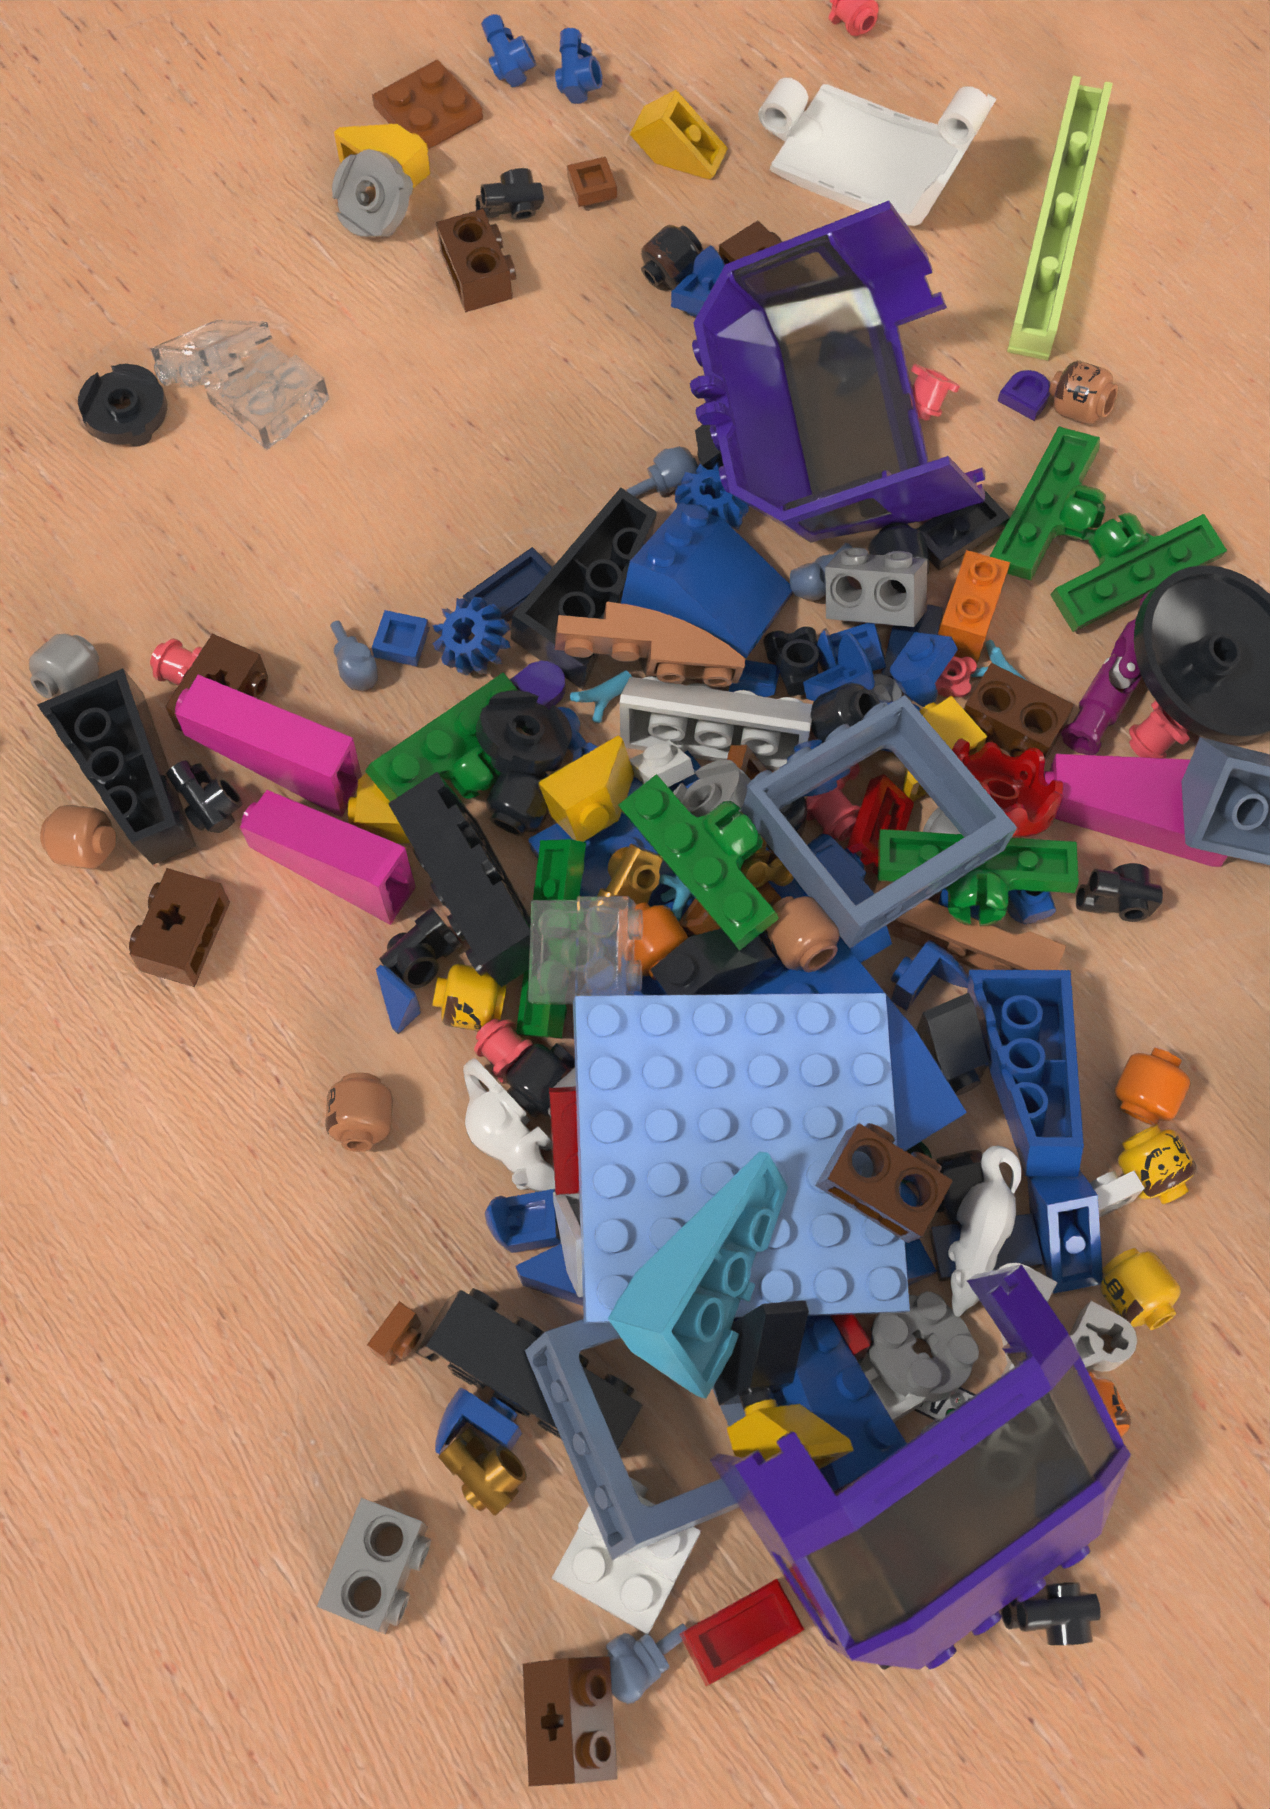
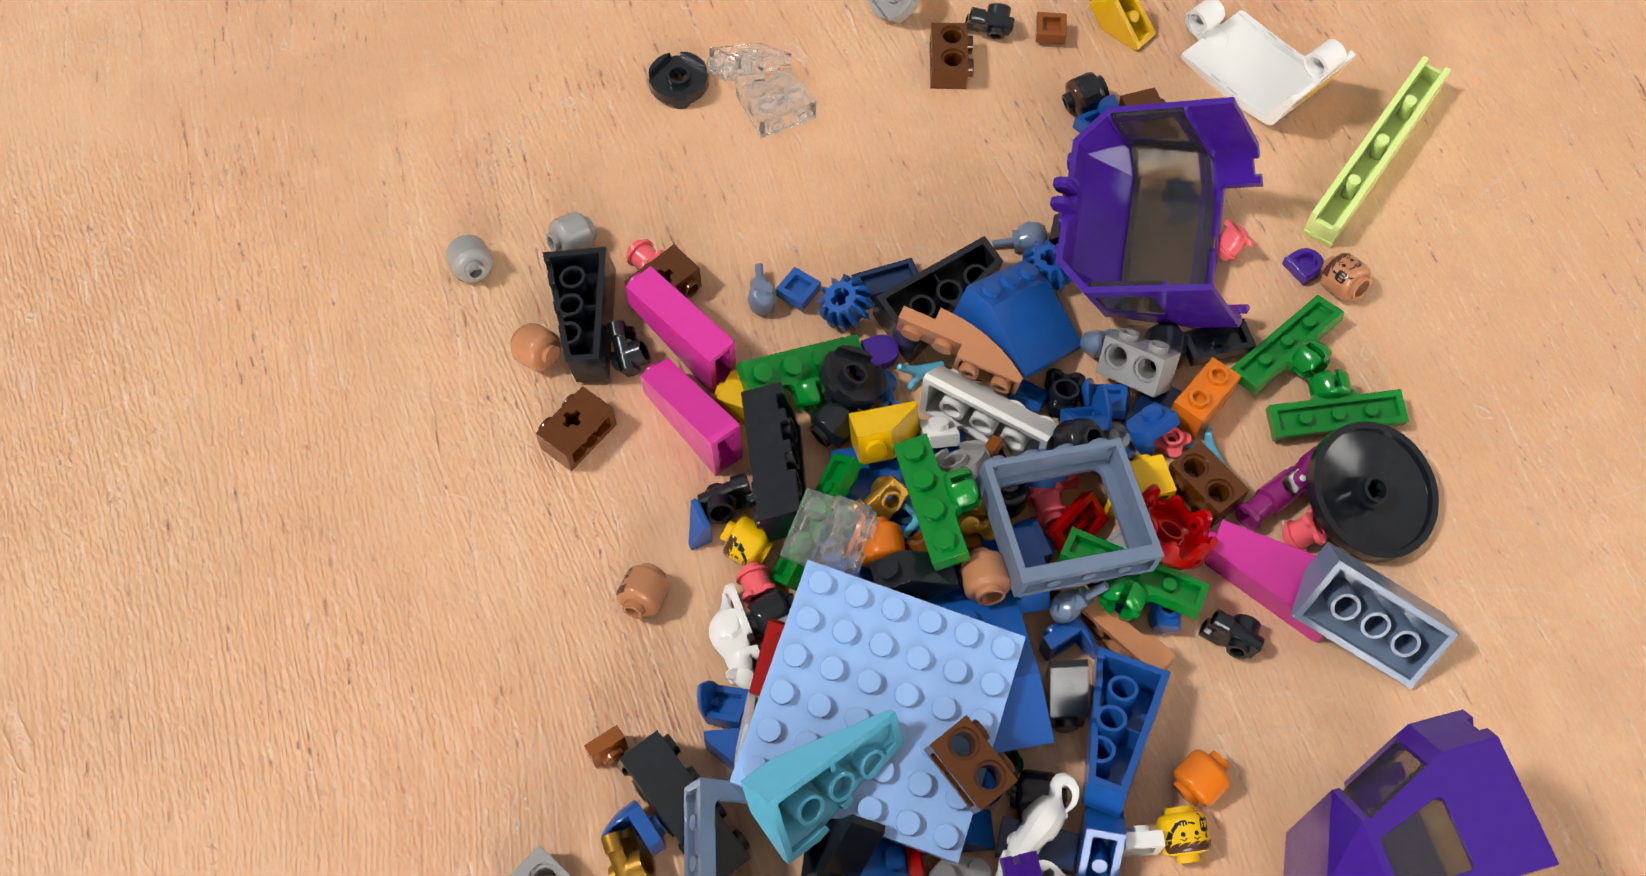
camera: 20 degrees right, 5 degrees down
none -> sand blue piece [1050,581,1109,624]

